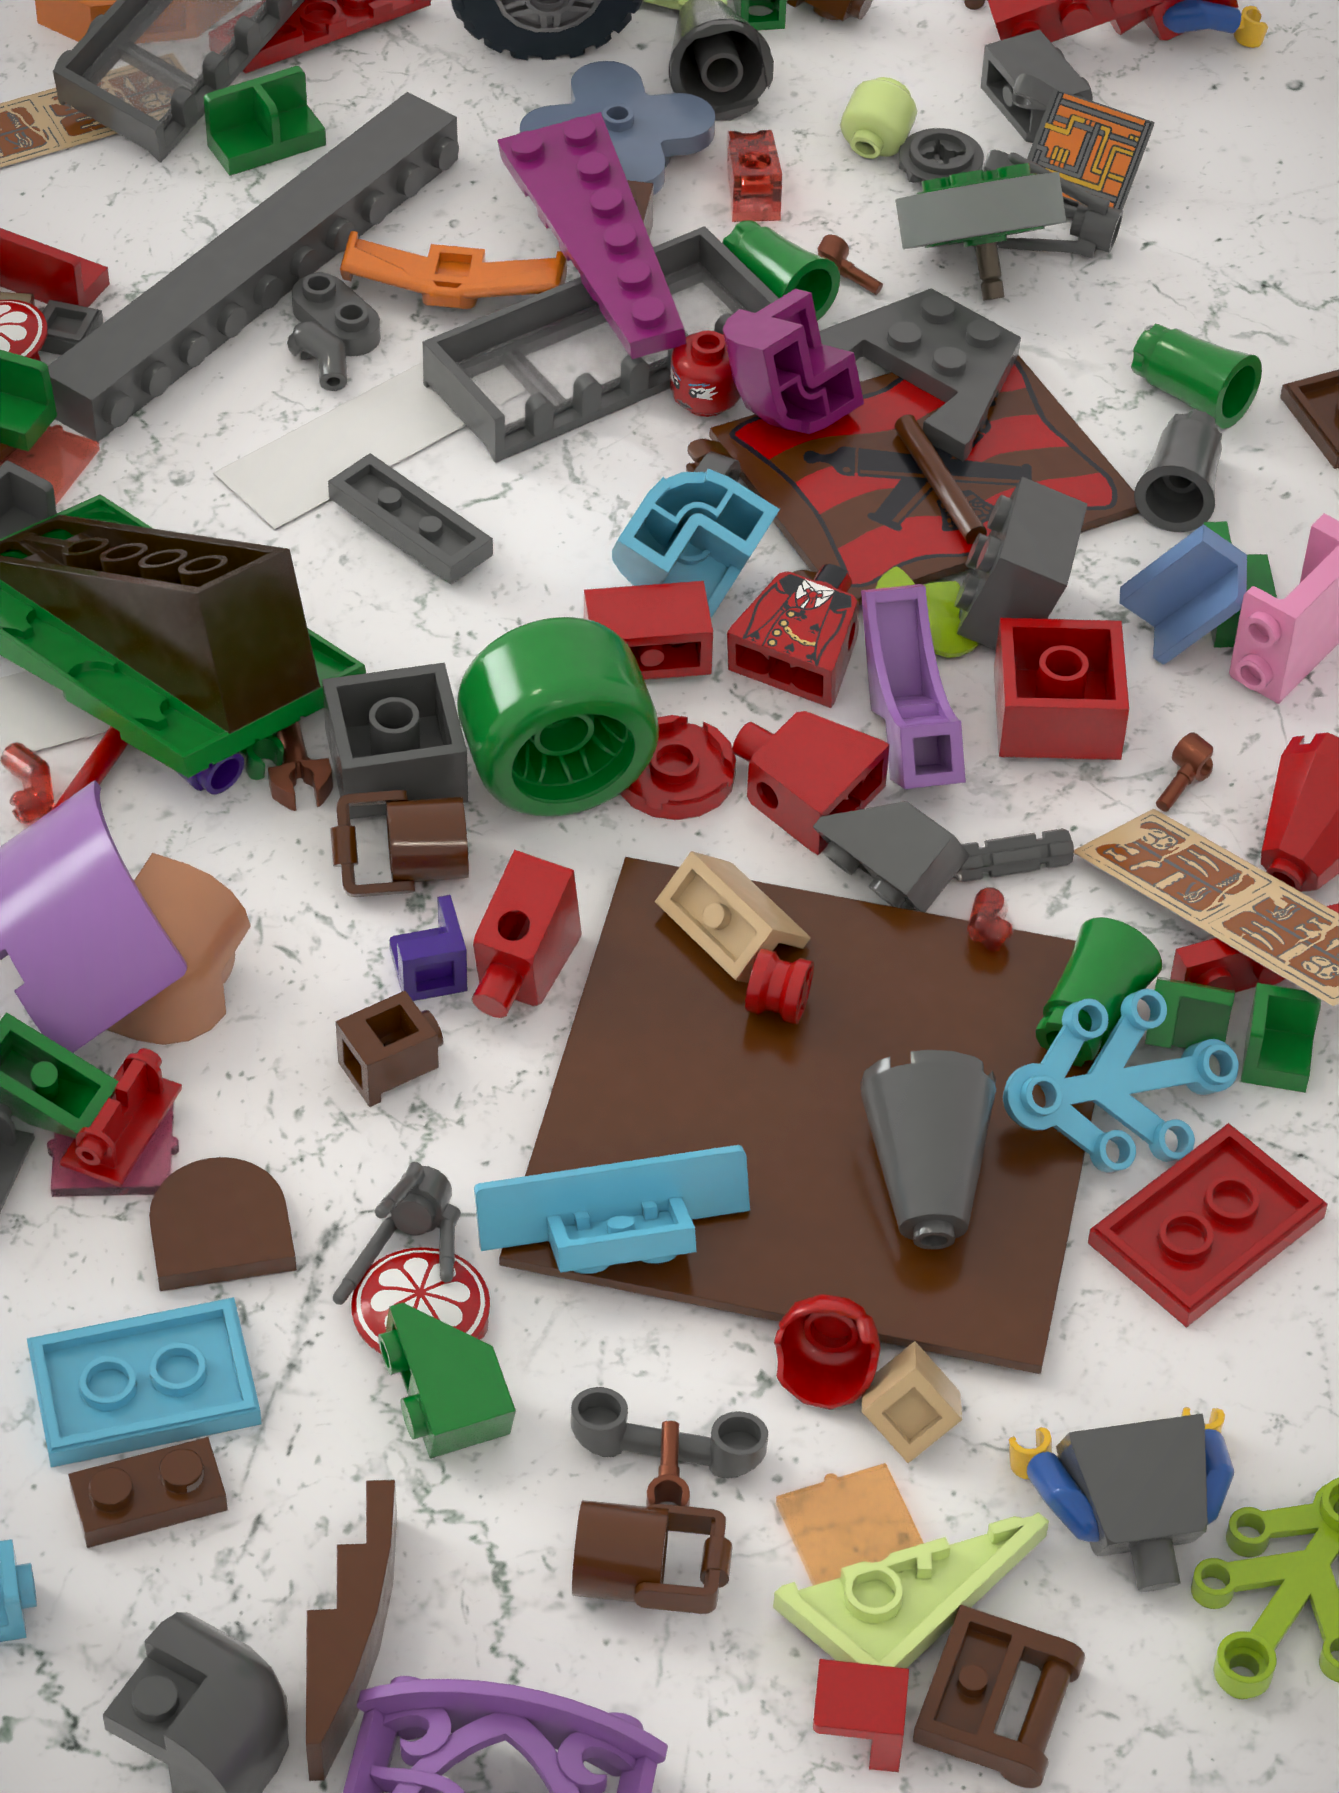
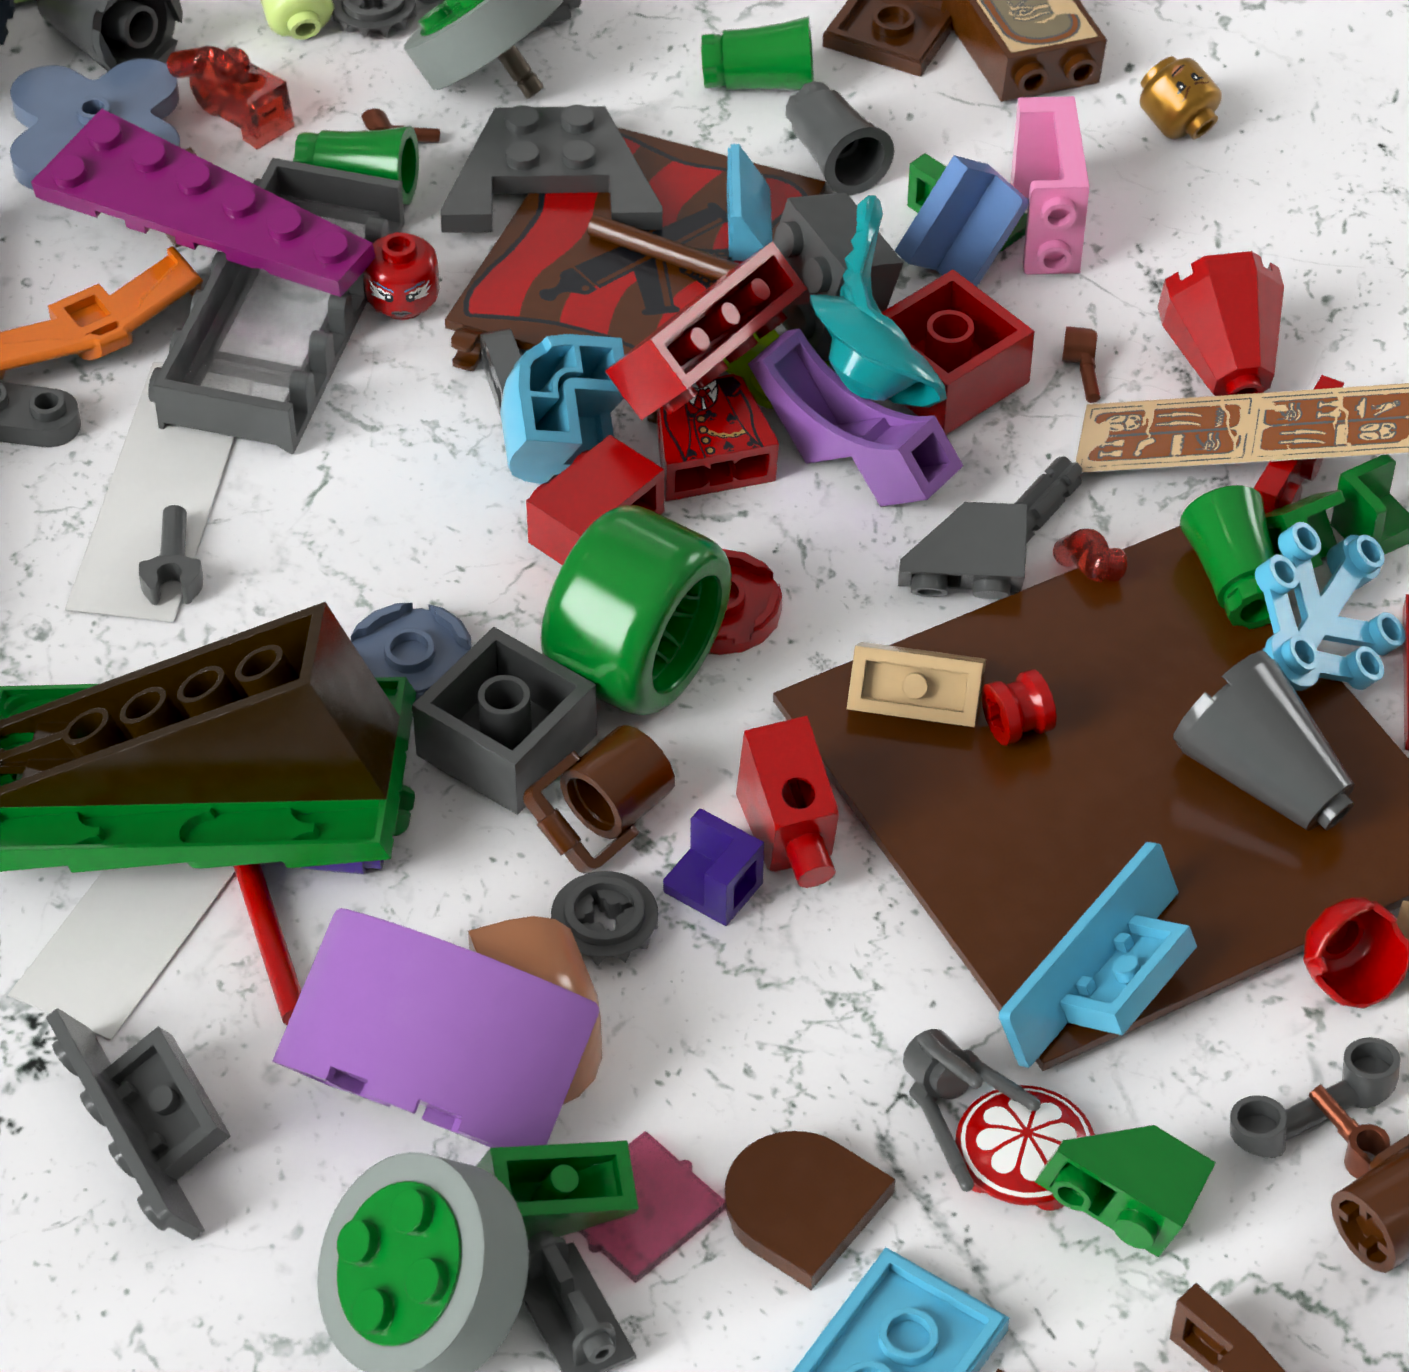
camera: 40 degrees left, 0 degrees up
clear red arm [1,742,55,824] -> none
red hinge [60,1048,182,1187] -> none
copper bar [268,721,333,811] -> none
dark grey arm [287,321,347,391] -> none
dark grey plate [328,453,493,585] -> none
reddish brown brick [335,990,443,1107] -> none
magenta brick [723,289,864,434] -> none
red torso [732,711,890,855] -> none
none -> dark grey bar [139,505,204,605]
none -> clear red arm [167,46,251,86]
none -> sand blue tile [350,603,472,701]
none -> dark grey gear [551,871,658,966]
none -> red brick [605,241,807,420]
none -> medium azure slope [727,144,772,261]
none -> teal hat [810,195,947,408]

